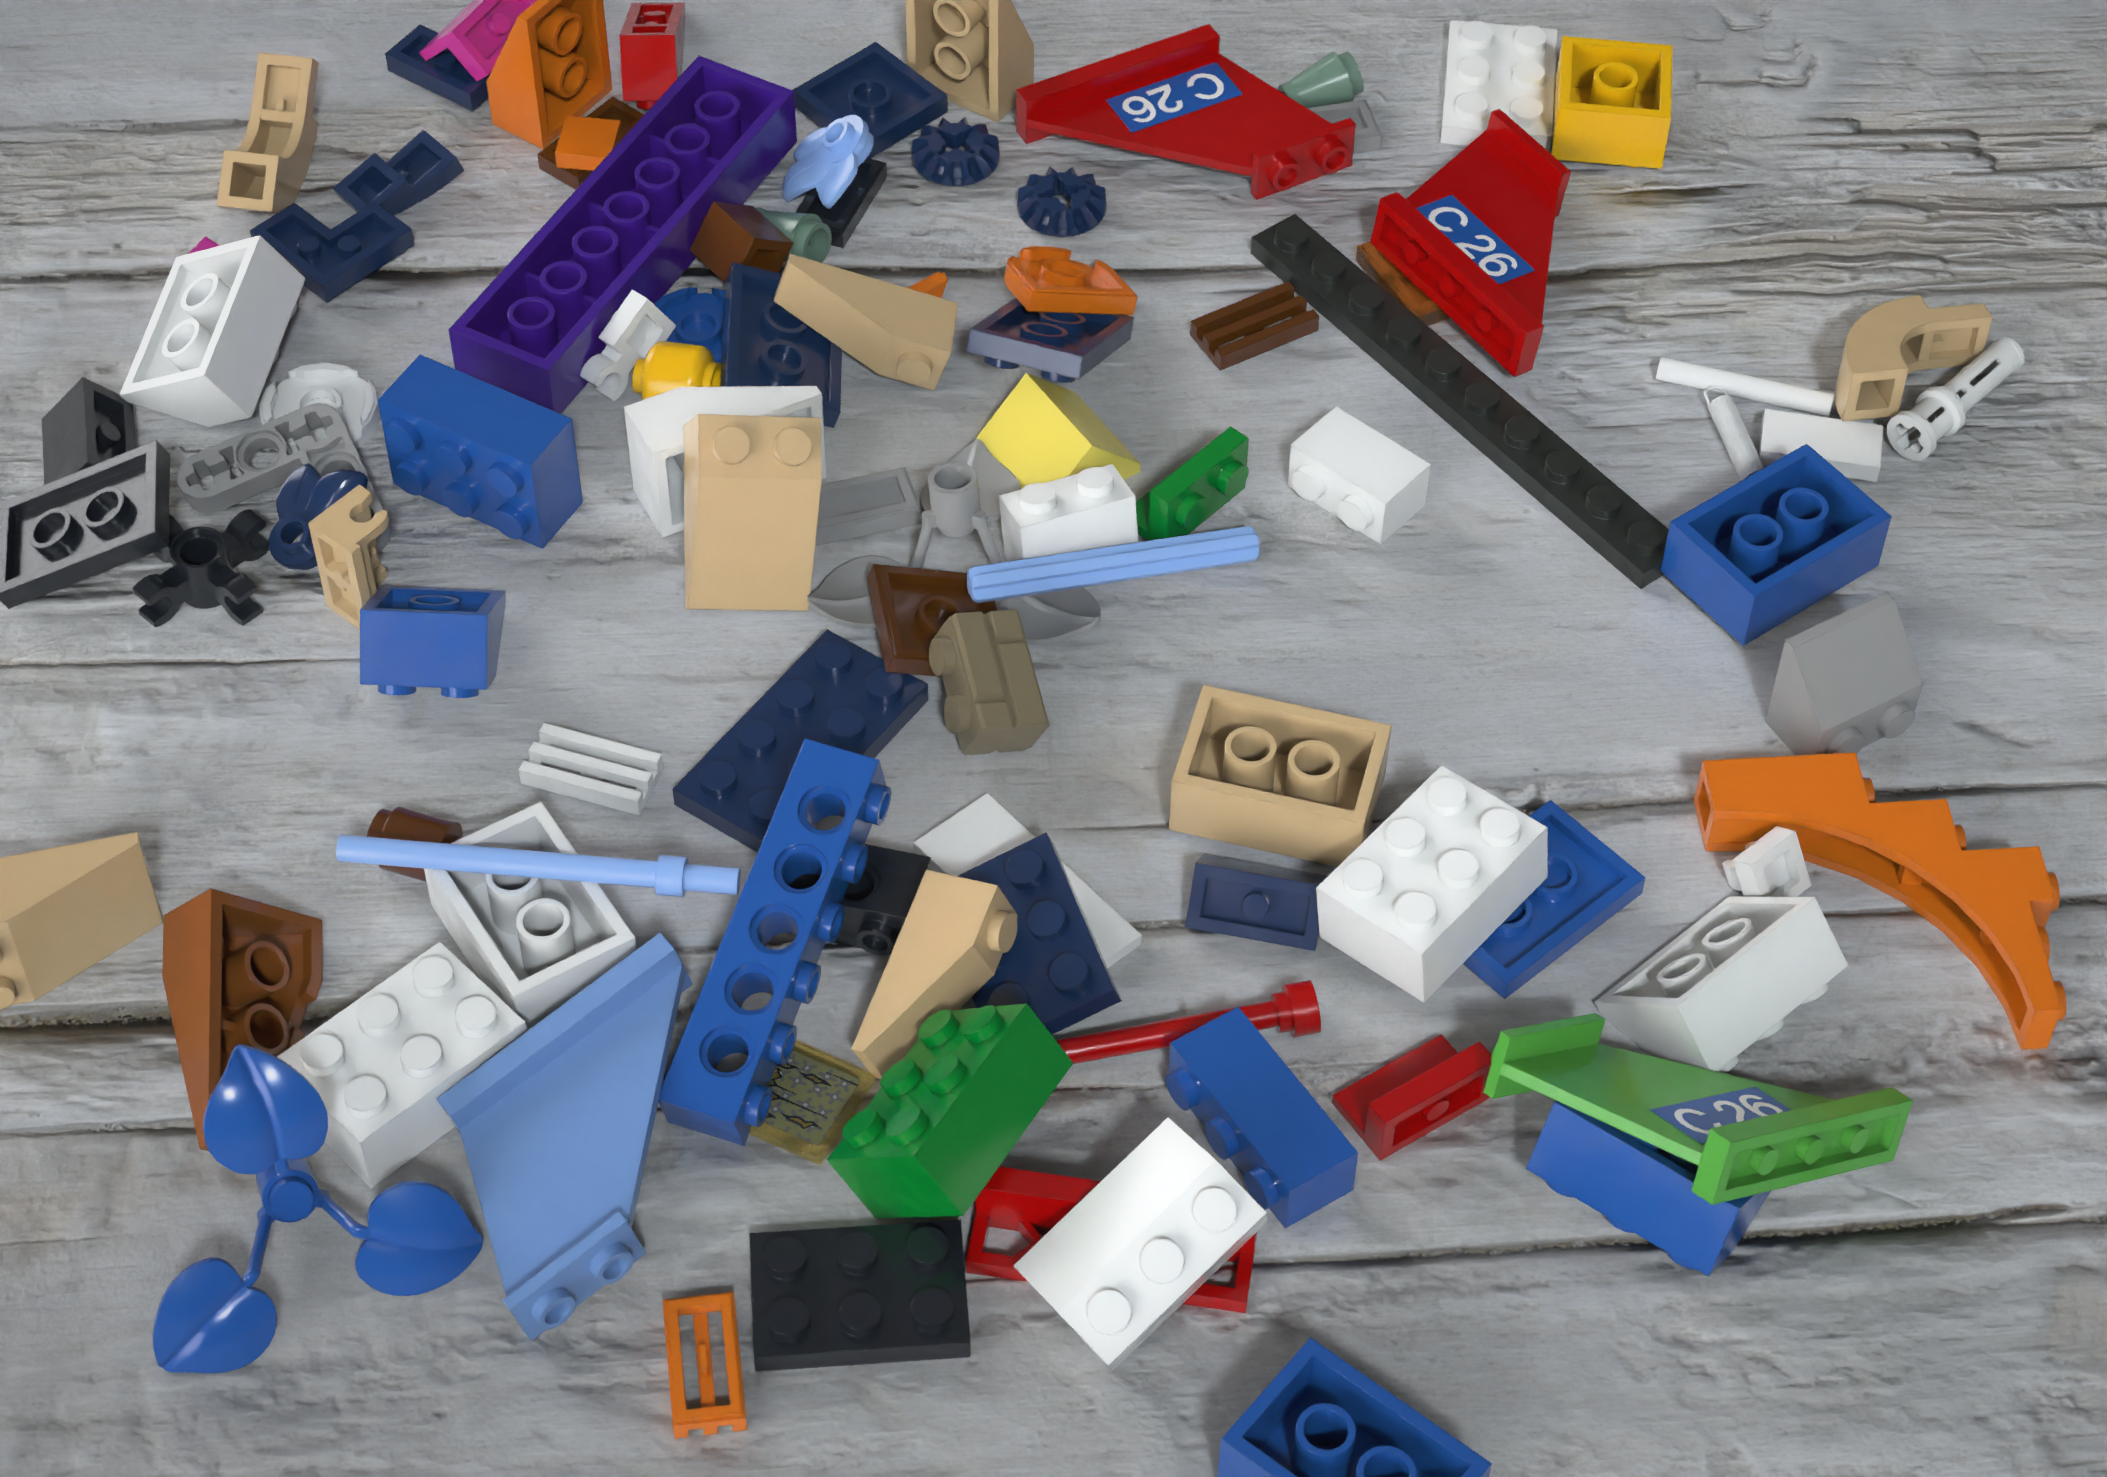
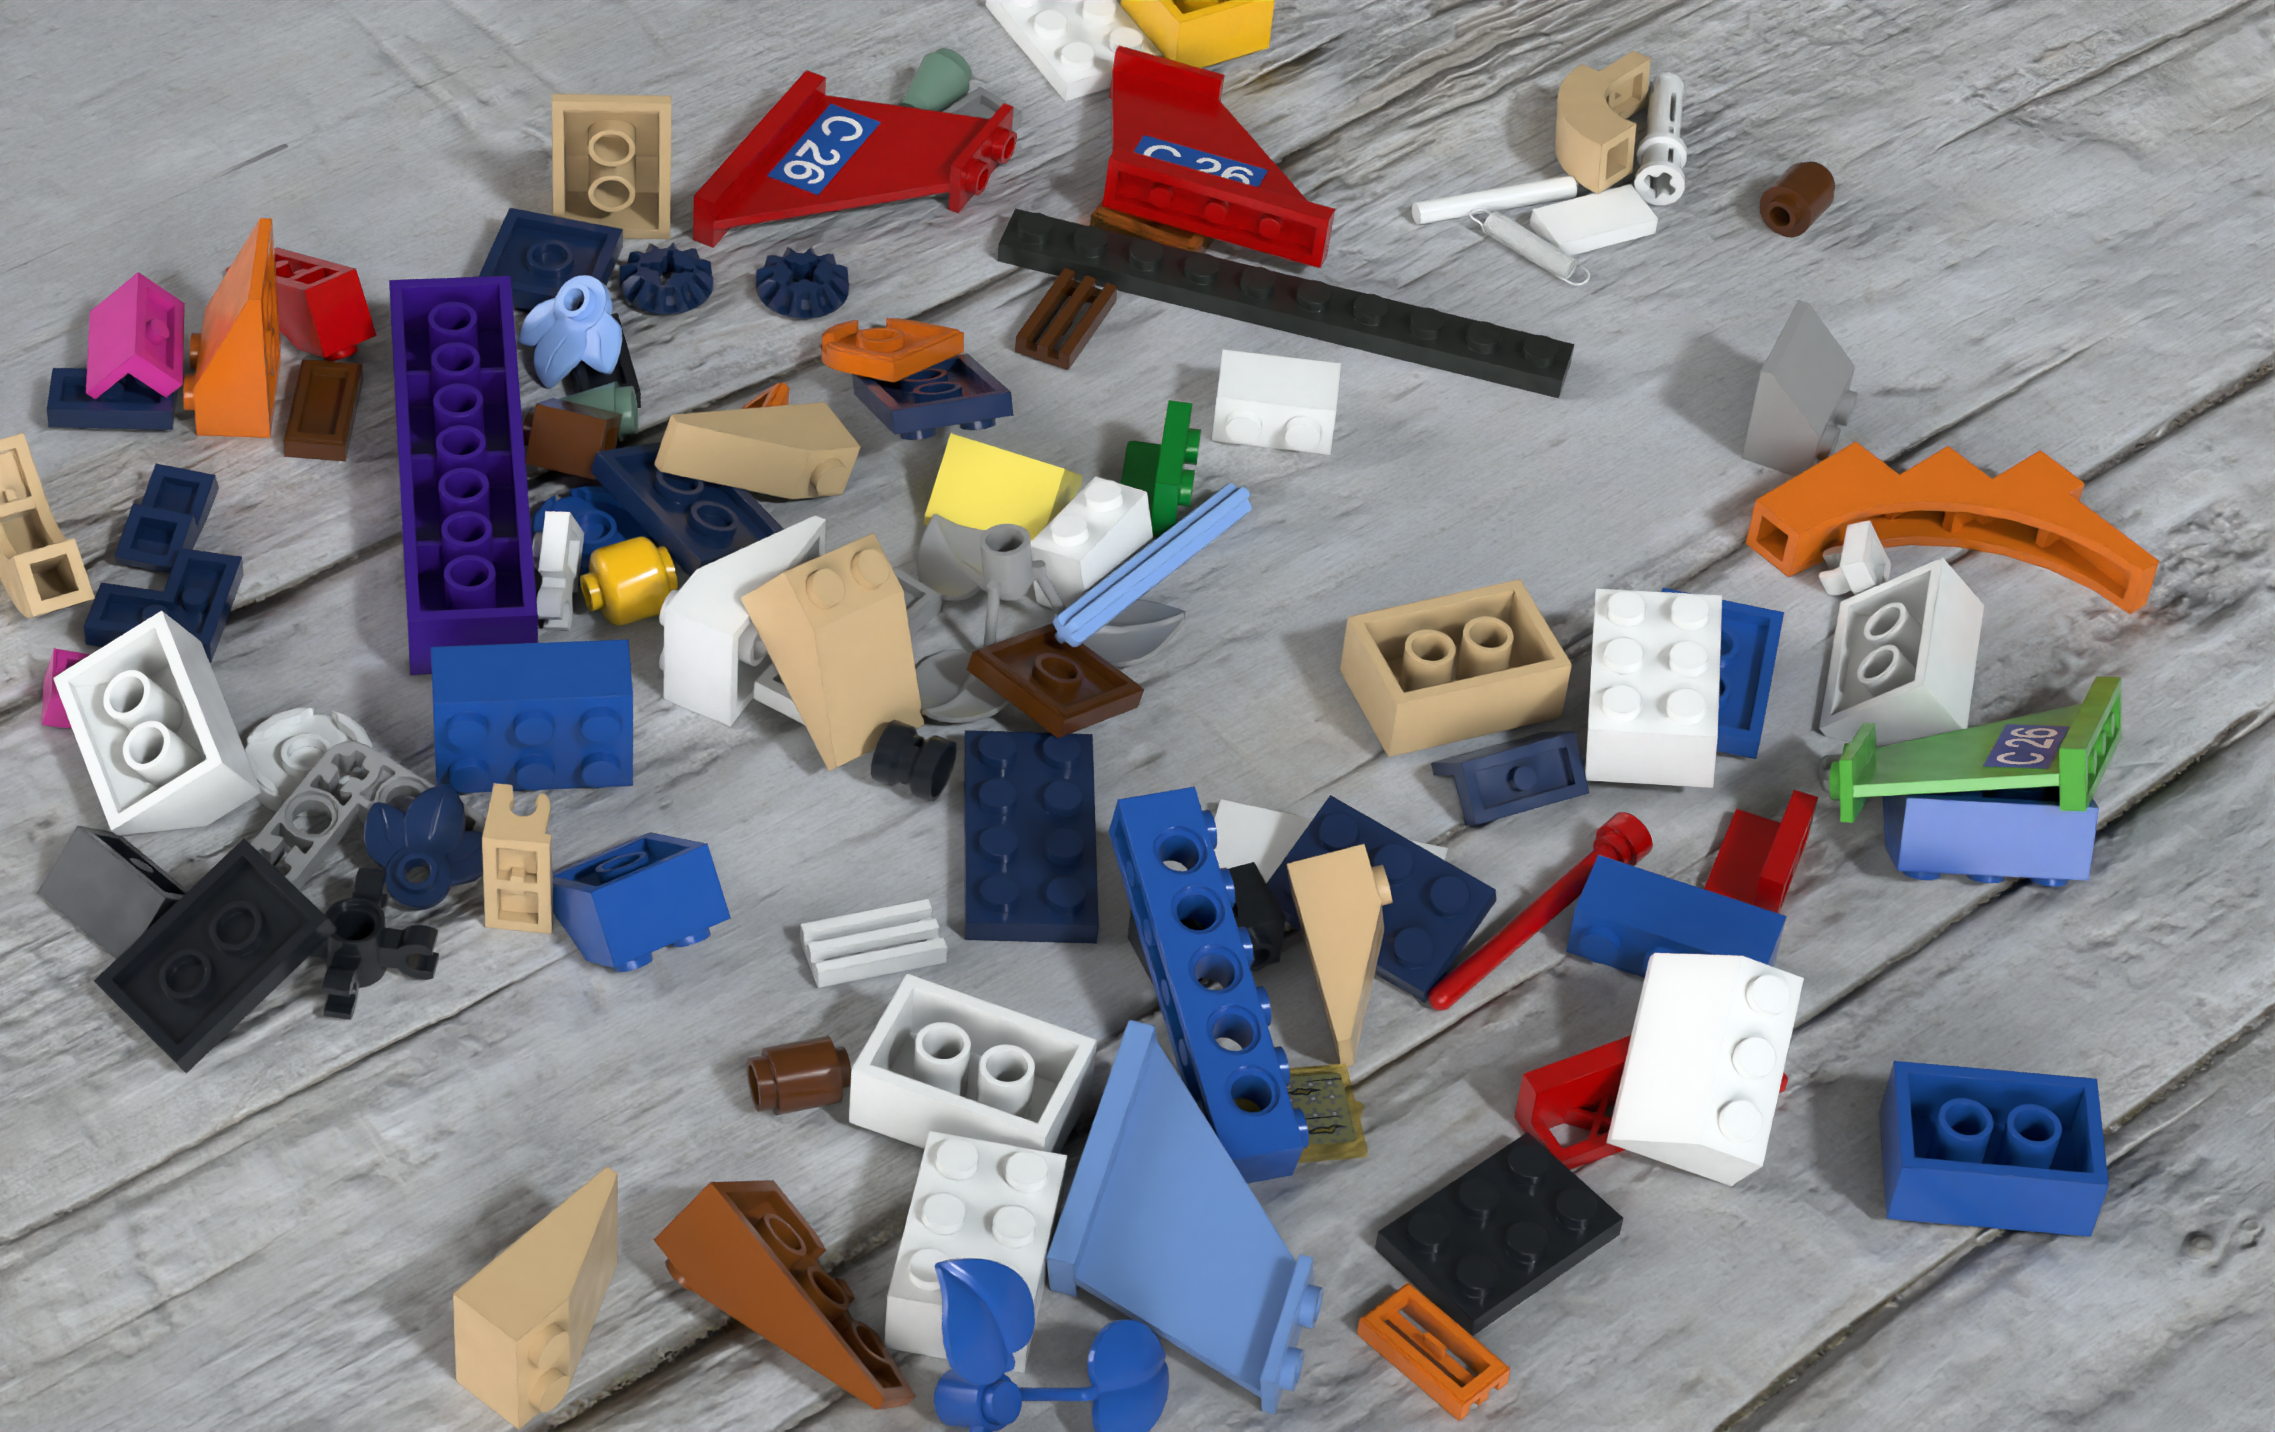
camera: 40 degrees left, 5 degrees down
light blue bar [336,835,741,897] -> none
orange tile [555,116,622,171] -> none
green brick [827,1003,1073,1218] -> none
dark tan brick [929,609,1050,755] -> none
blue brick [1660,444,1892,646] -> none
none -> black wheel [870,720,957,802]
none -> reddish brown brick [1759,161,1835,237]

